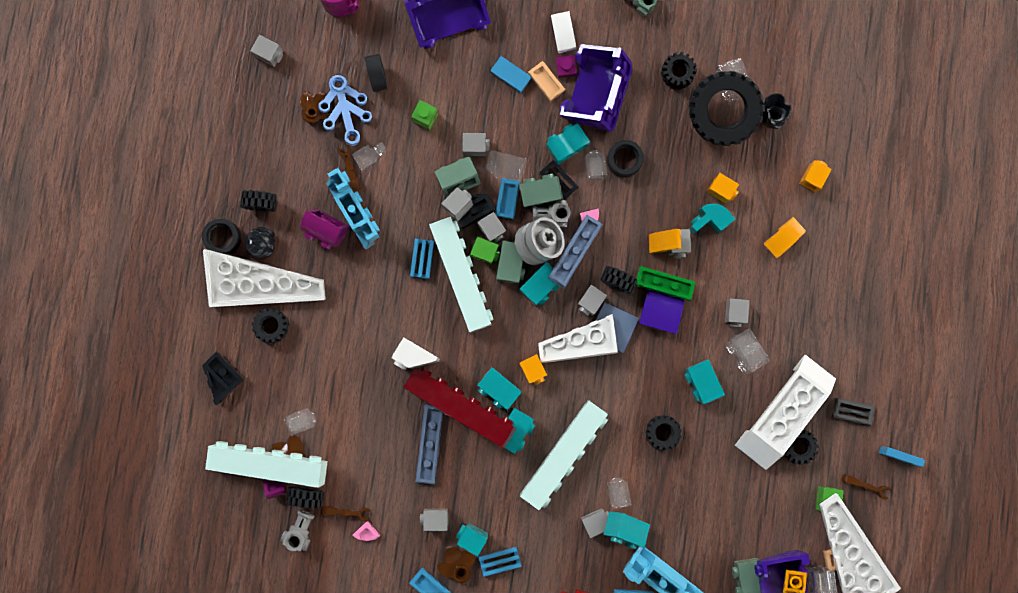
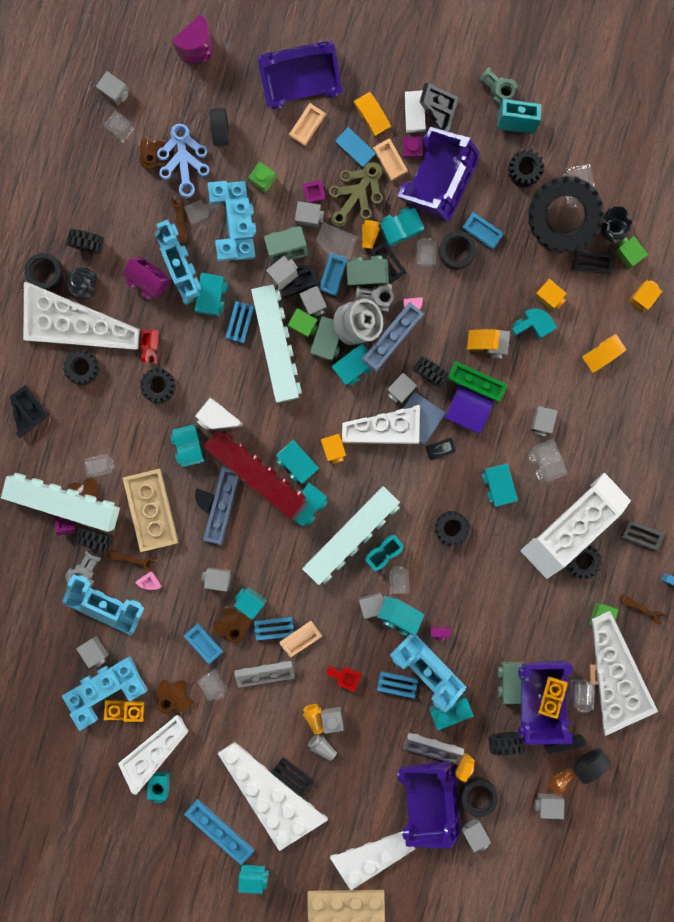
camera: 15 degrees right, 5 degrees up
none -> medium azure bracket [62,575,144,636]
none -> clear brick [103,110,134,144]
none -> tan plate [123,469,179,552]
none -> red plate [139,330,159,364]
none -> black tyre [140,368,176,403]
none -> teal brick [170,424,206,468]
none -> teal brick [194,273,228,317]
none -> black tile [195,488,215,513]
none -> medium azure bracket [207,181,256,262]
none -> light nougat tile [280,621,322,658]
none -> light nougat tile [289,103,326,147]
none -> magenta plate [302,180,326,203]
none -> olive plant [329,162,383,228]
none -> light orange slope [353,92,391,136]
none -> light orange cone [362,220,380,249]
none -> teal brick [365,534,404,571]
none -> wing [419,83,459,132]
none -> black sticker [426,438,456,460]
none -> magenta plate [430,626,451,640]
none -> dark azure tile [462,212,504,250]
none -> teal brick [497,99,541,134]
none -> black tile [572,250,614,274]
none -> bright green brick [614,237,648,269]

